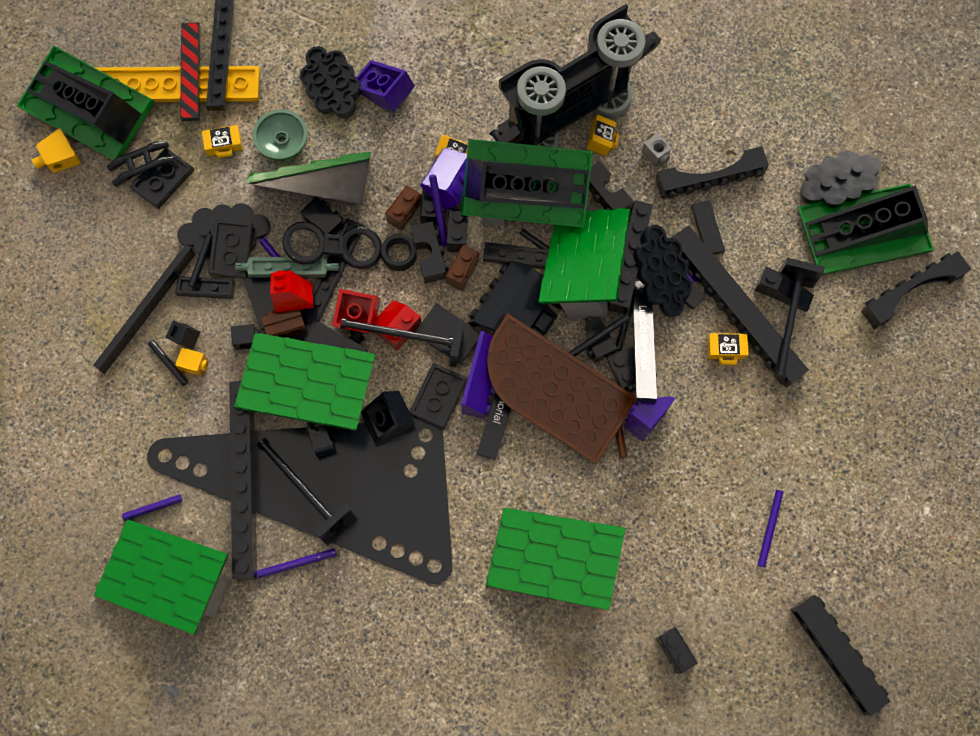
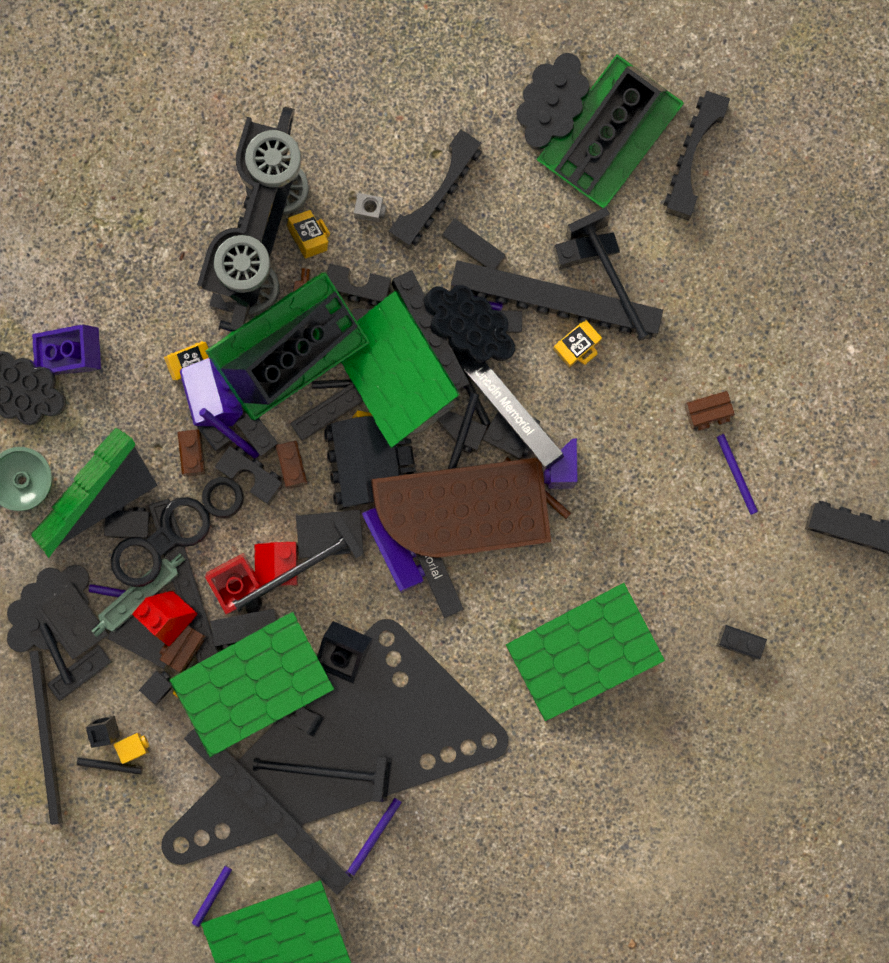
camera: 40 degrees left, 10 degrees up
black tile [409,363,468,430] -> none
none -> reddish brown brick [684,391,735,431]

